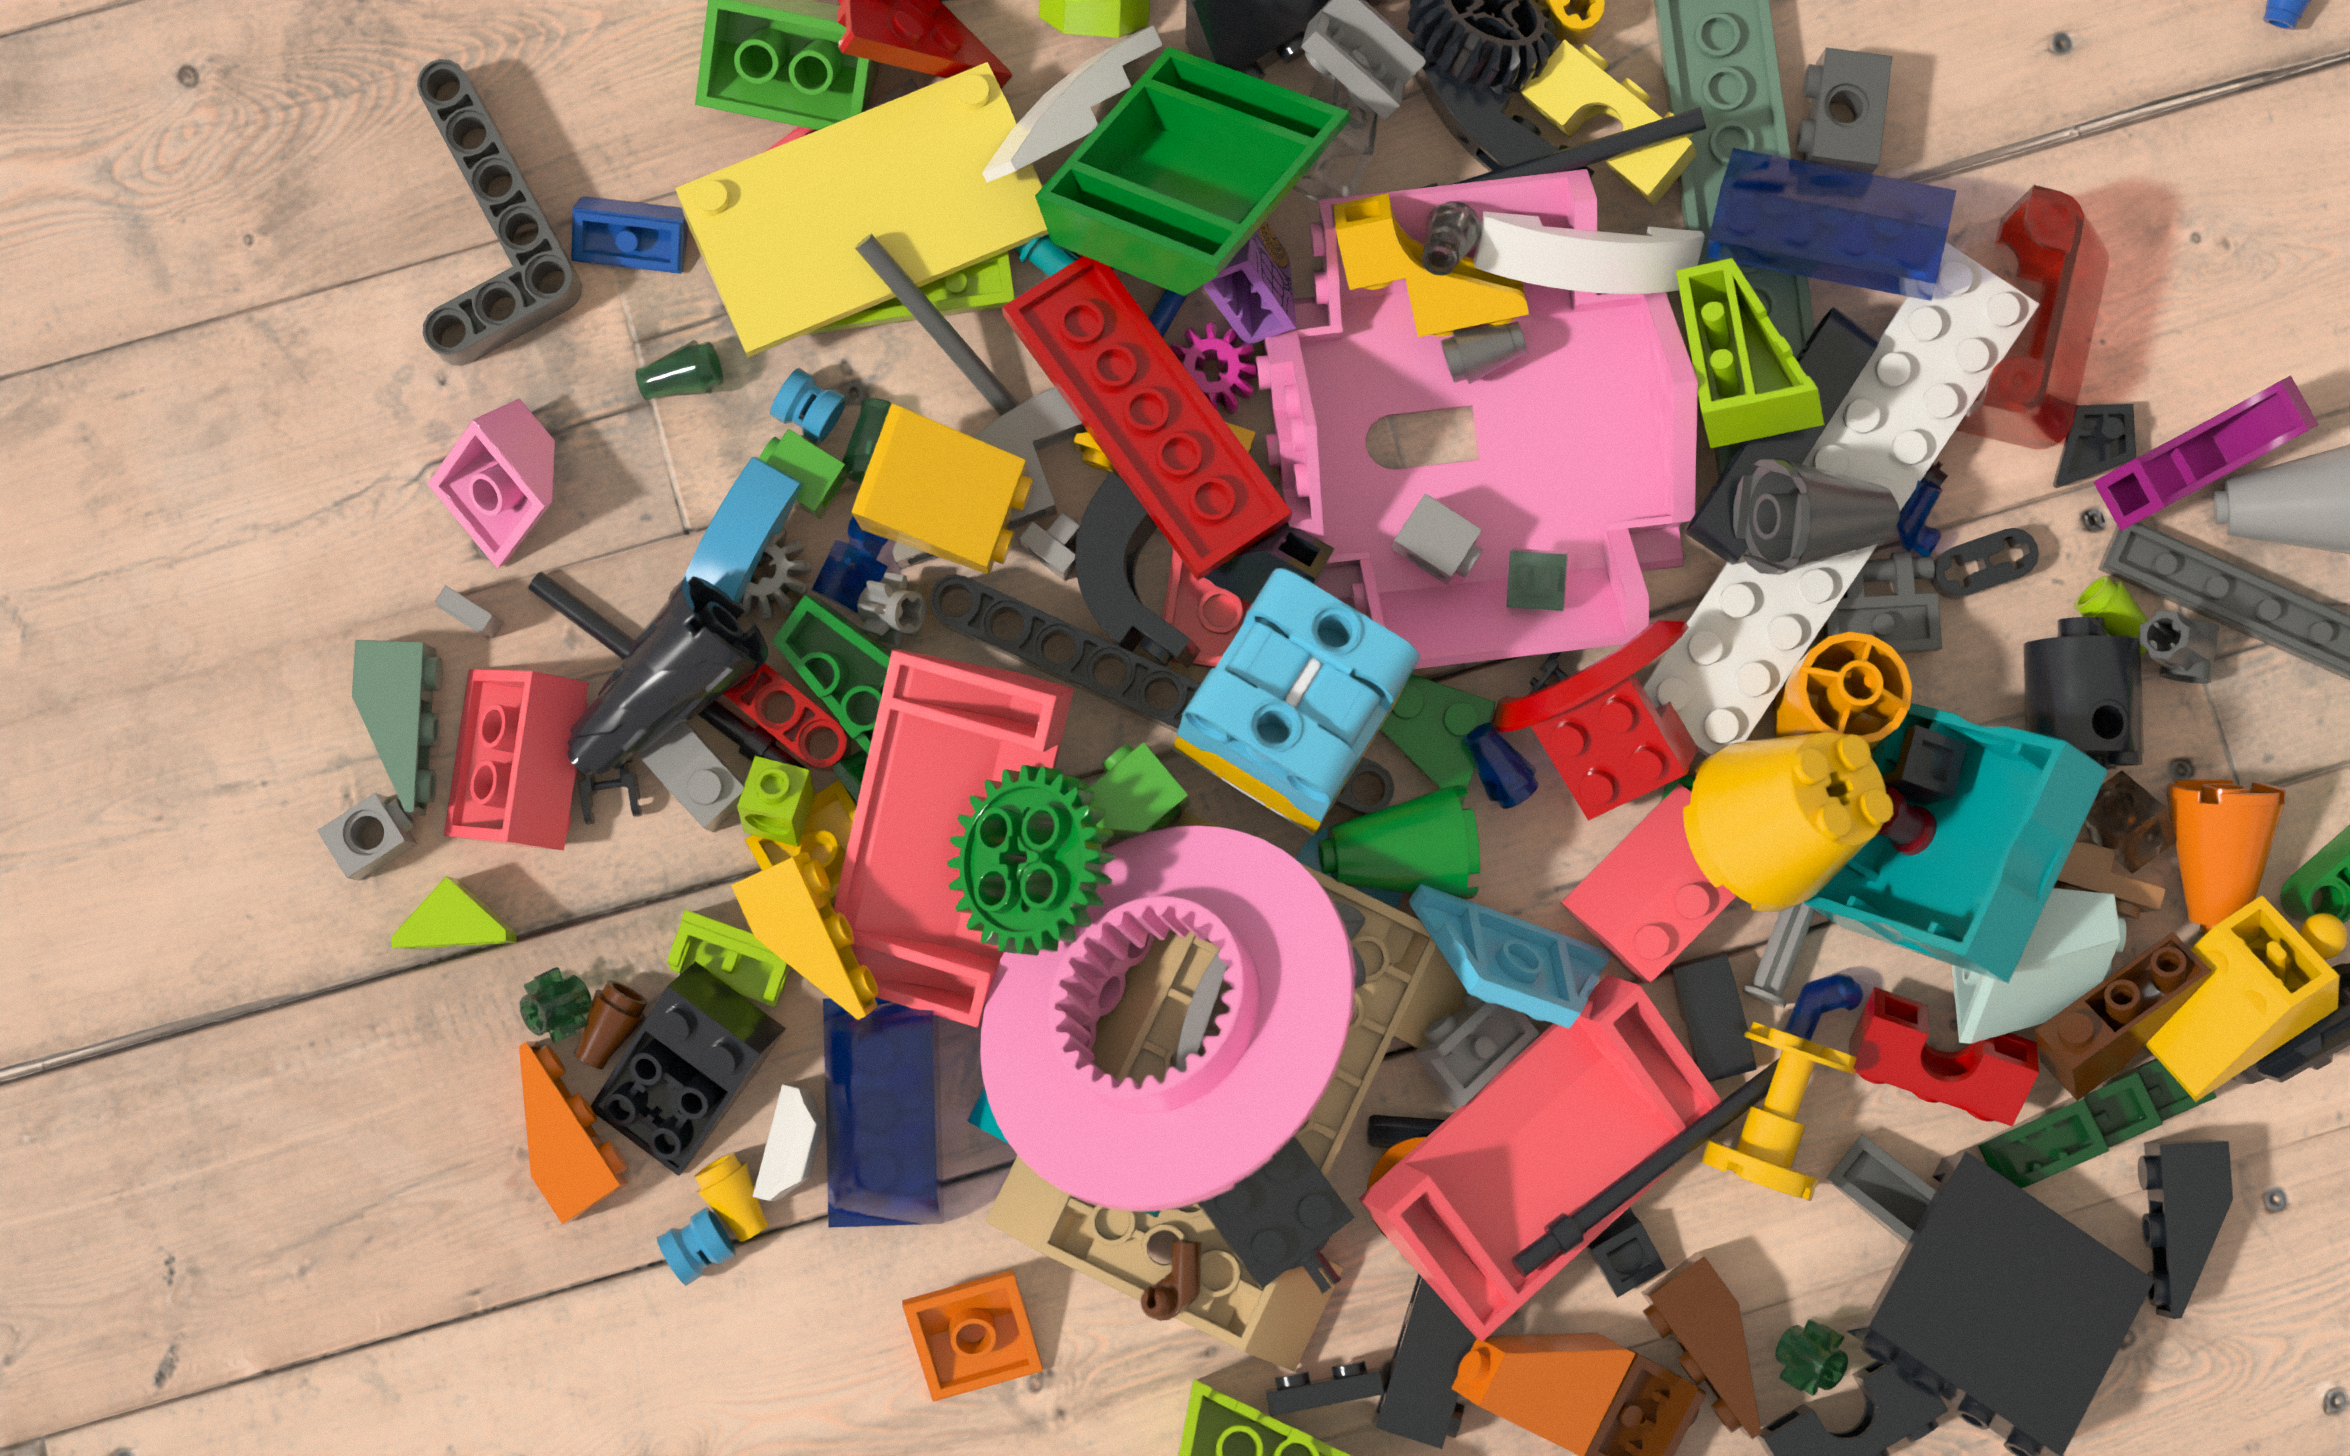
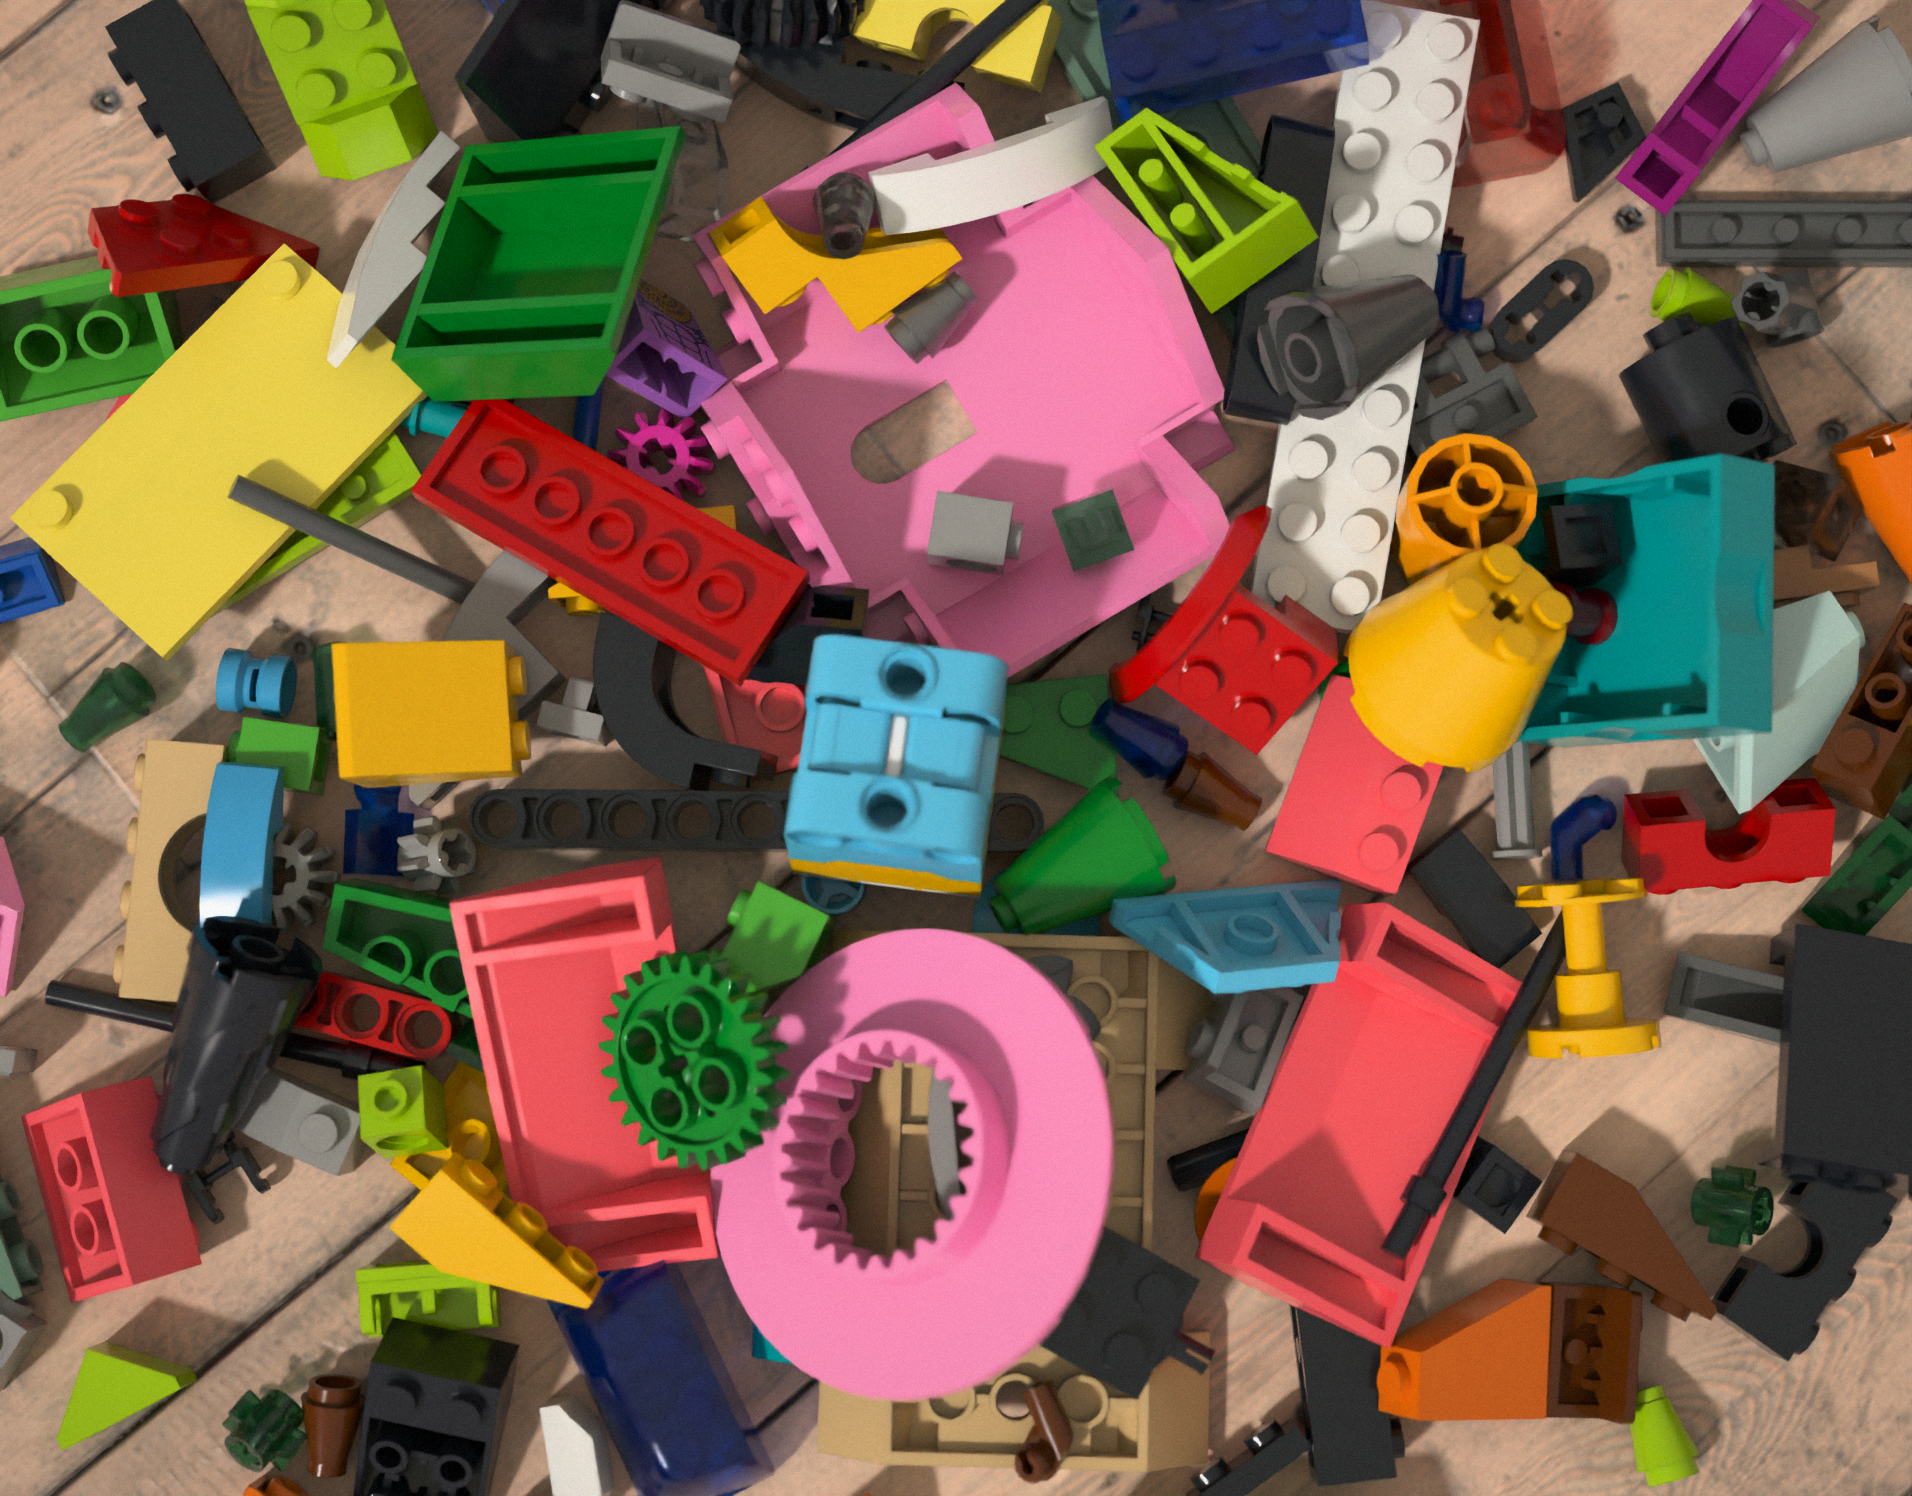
camera: 25 degrees left, 0 degrees up
none -> tan arch [113,739,228,1002]
none -> dark azure wheel [801,876,867,916]
none -> reddish brown cone [1162,750,1262,831]

